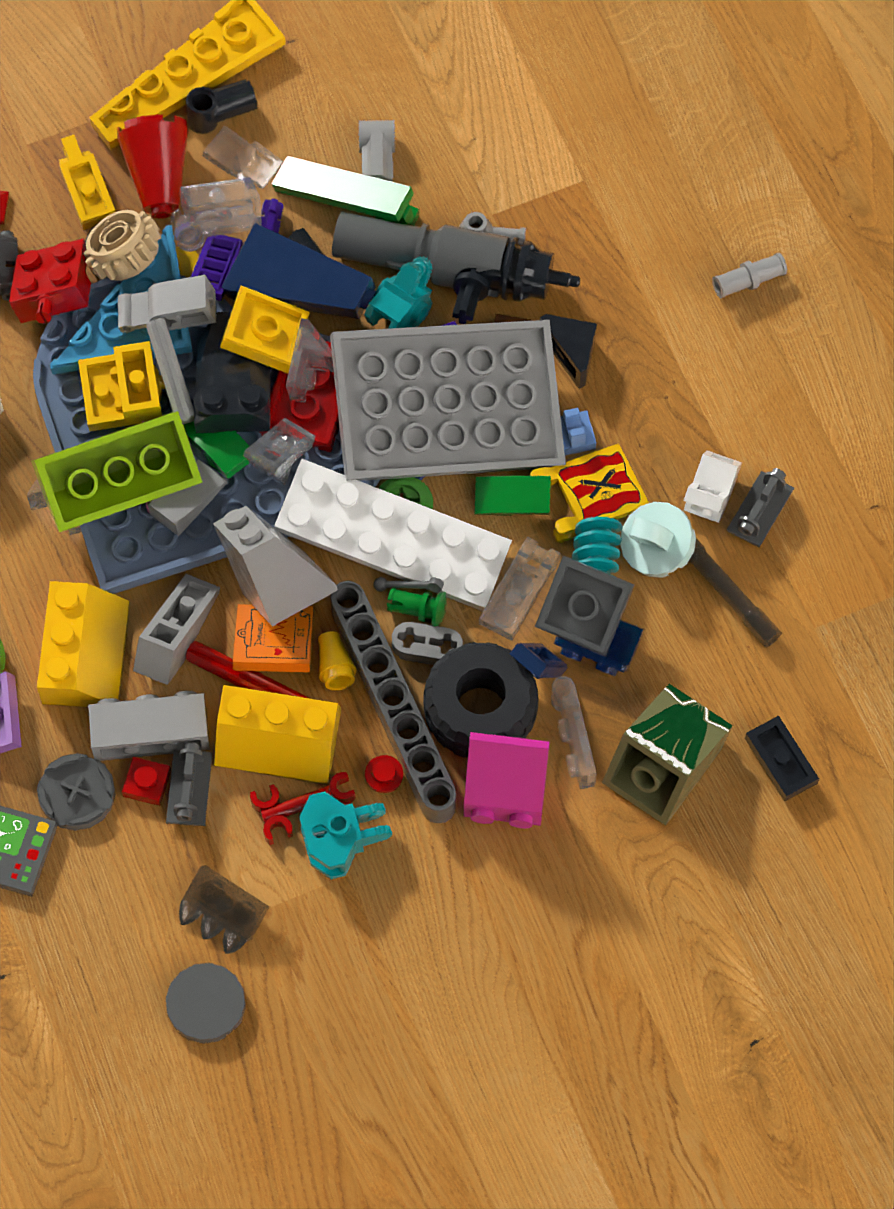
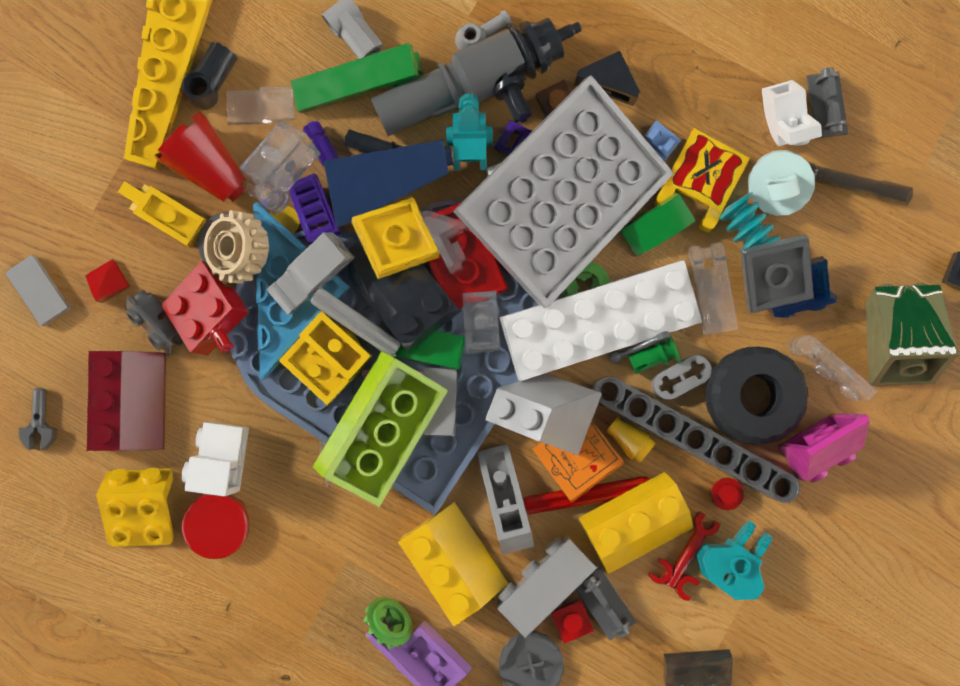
camera: 40 degrees left, 20 degrees up
dark blue plate [509,643,568,679] -> none

